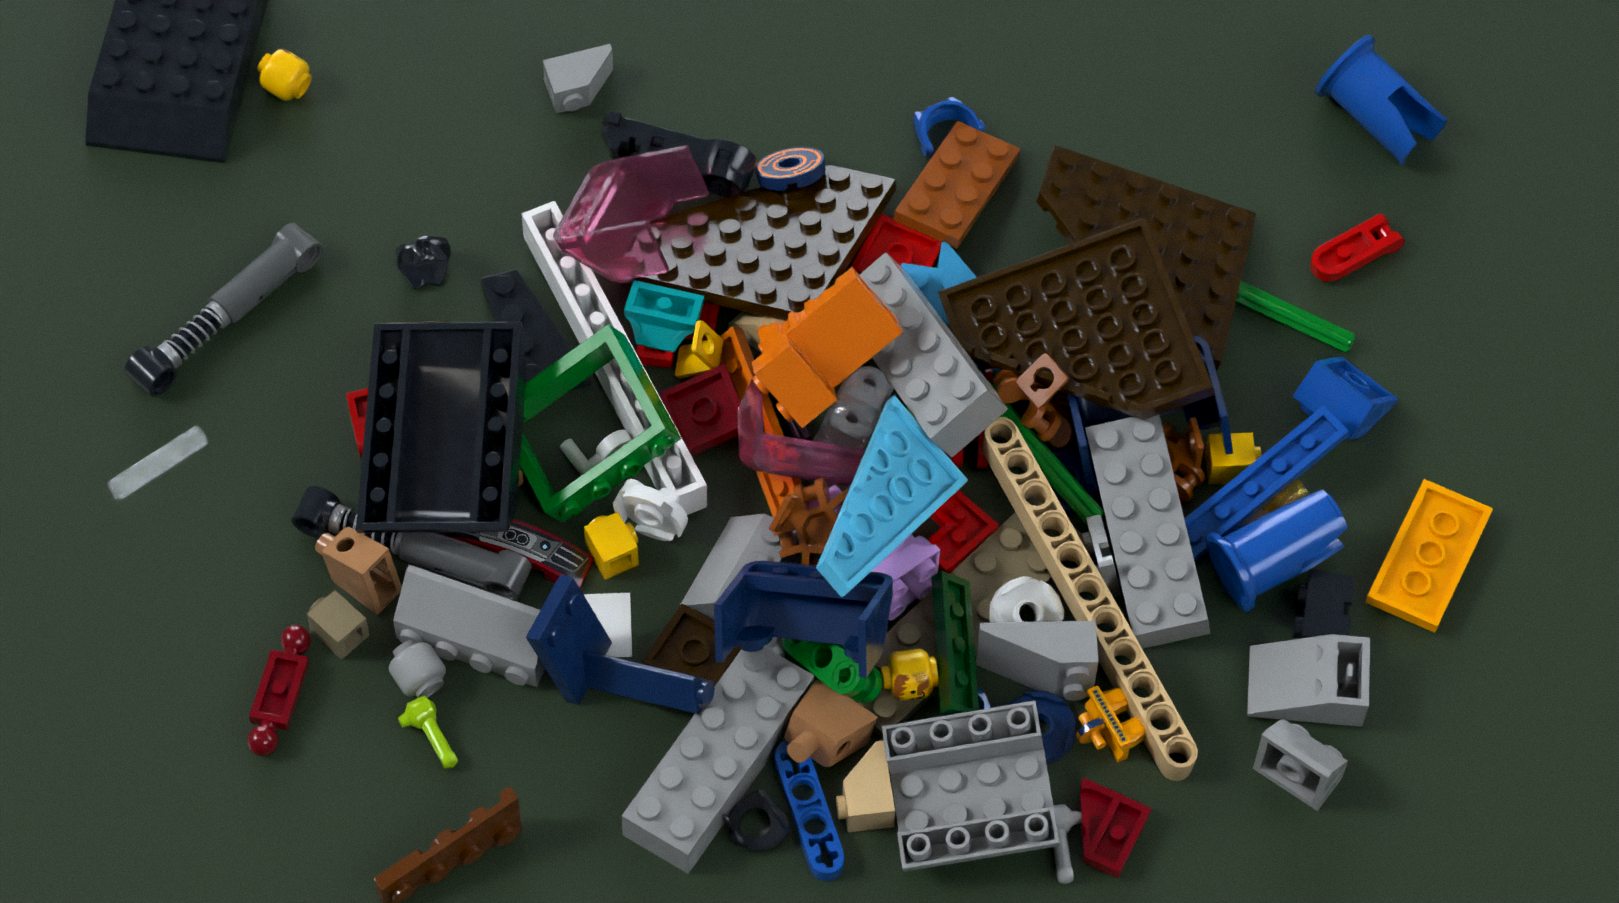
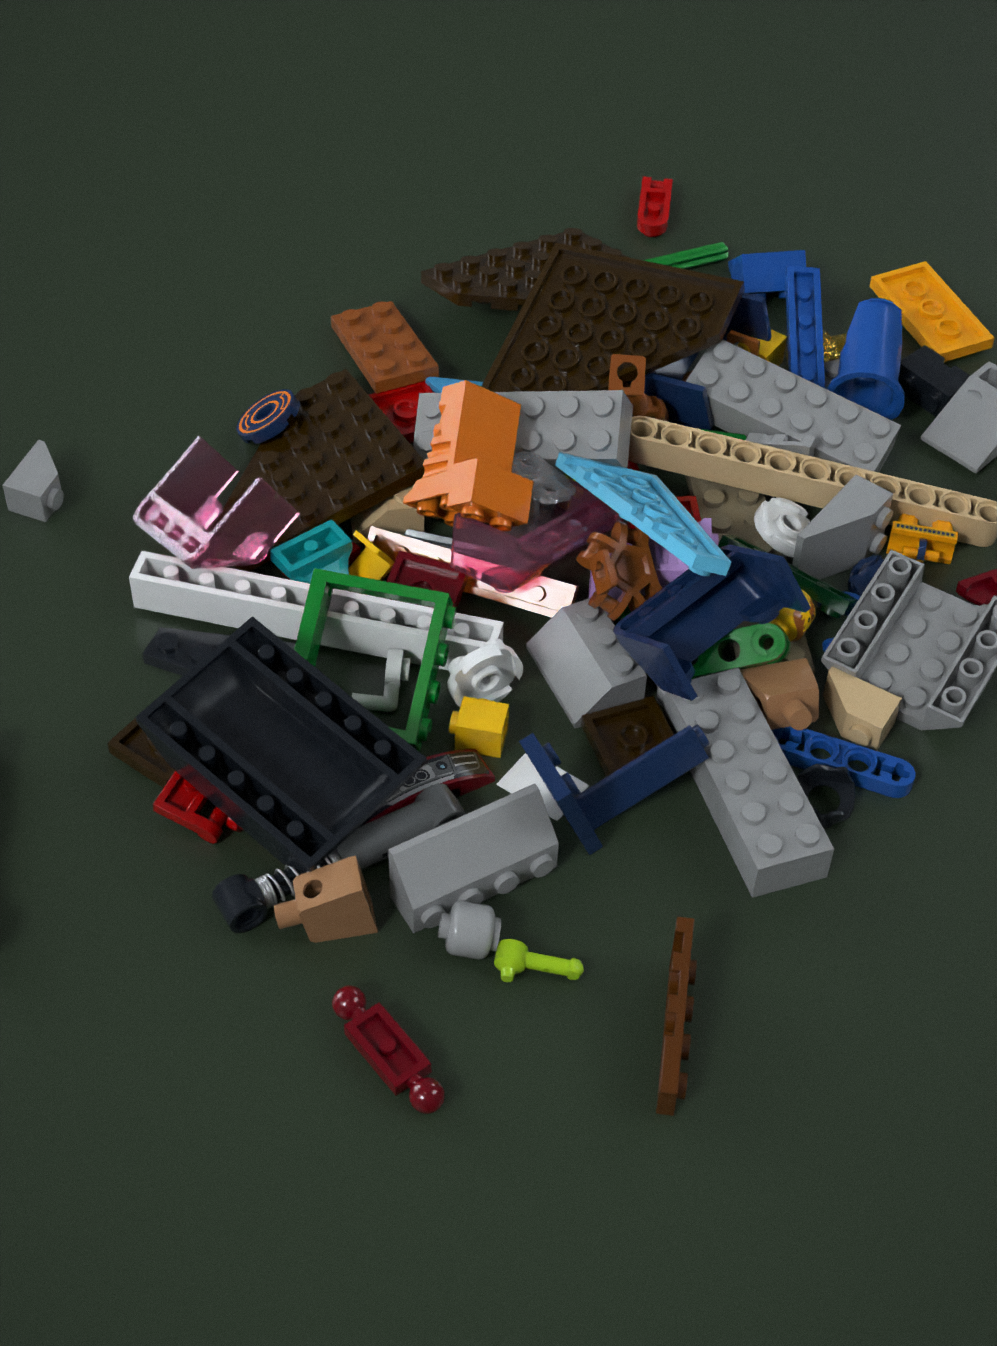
camera: 50 degrees left, 10 degrees down
clear axle [107,426,208,500] -> none
dark tan brick [307,590,369,660] -> none
black piece [396,236,451,290] -> none
black piece [601,111,757,197] -> none
blue helmet [913,97,985,158] -> none
blue piece [1315,34,1448,165] -> none

